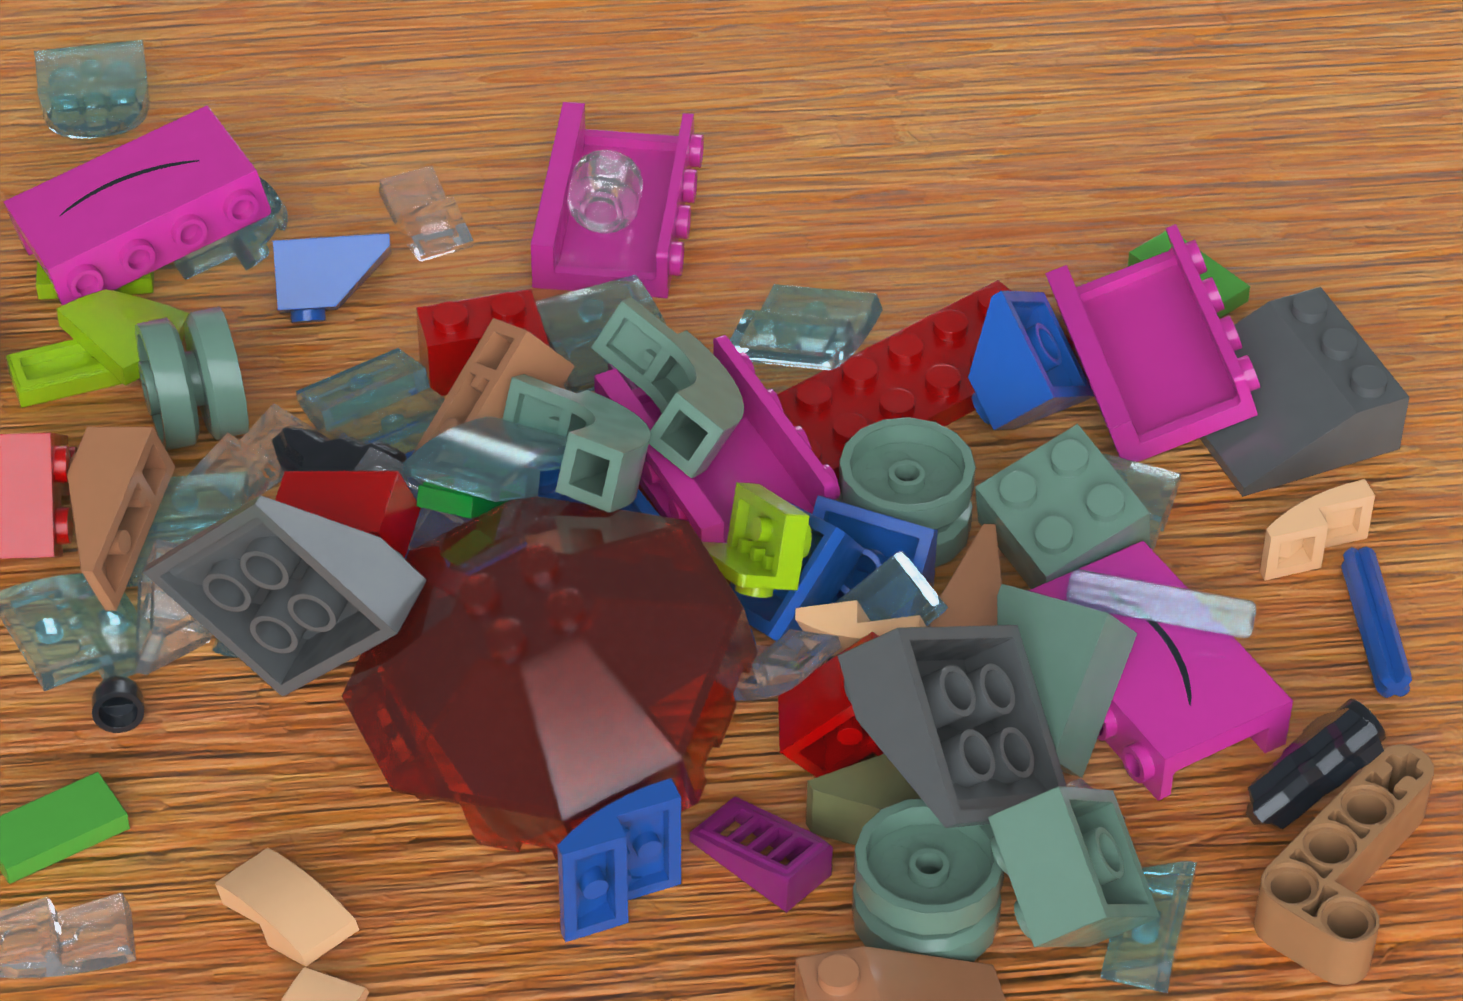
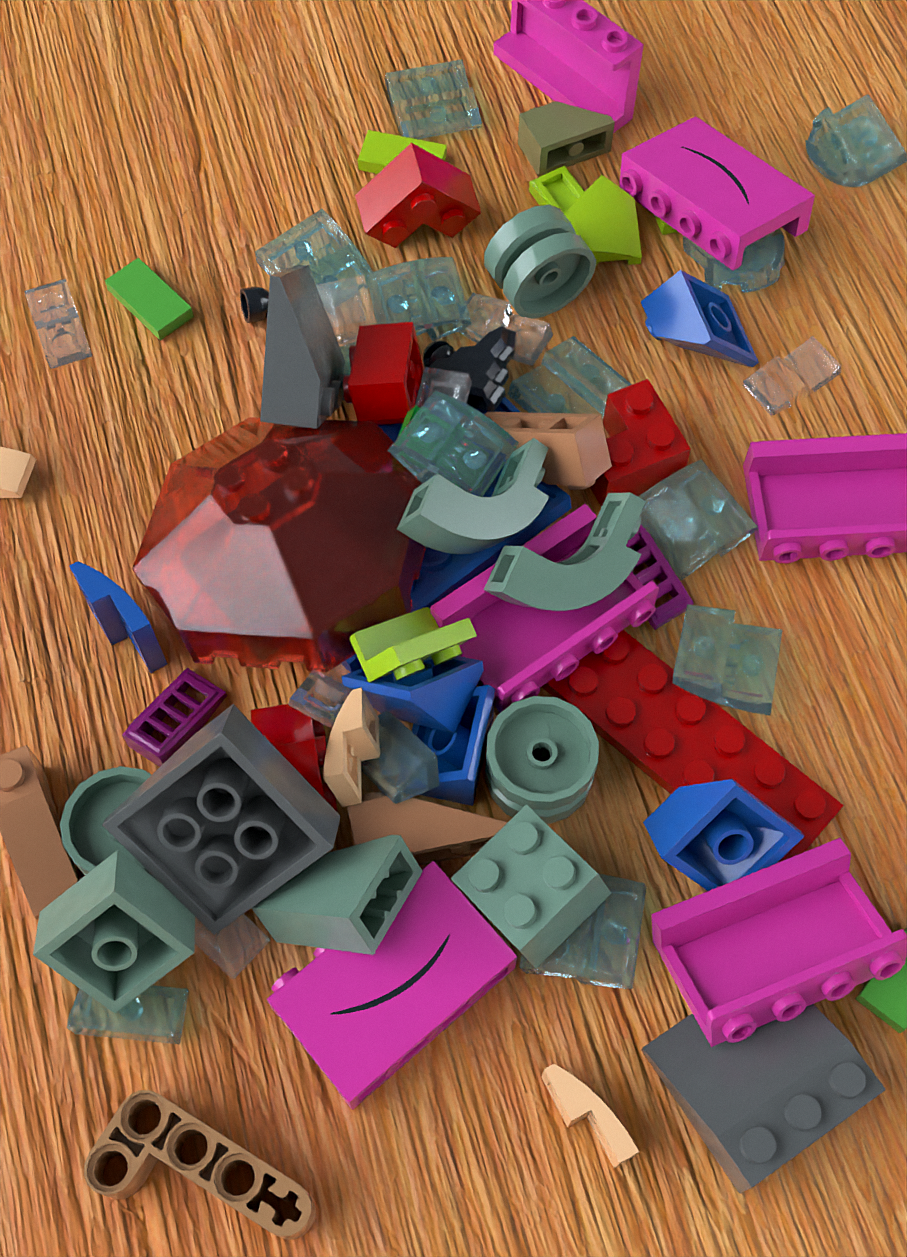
camera: 80 degrees right, 20 degrees up
nougat slope [67,427,175,611] -> none
light nougat slope [215,847,359,967] -> none
clear head [566,150,643,234] -> none
clear light blue axle [1066,569,1257,639] -> none
black rock [1246,699,1386,829] -> none
blue axle [1341,546,1412,698] -> none

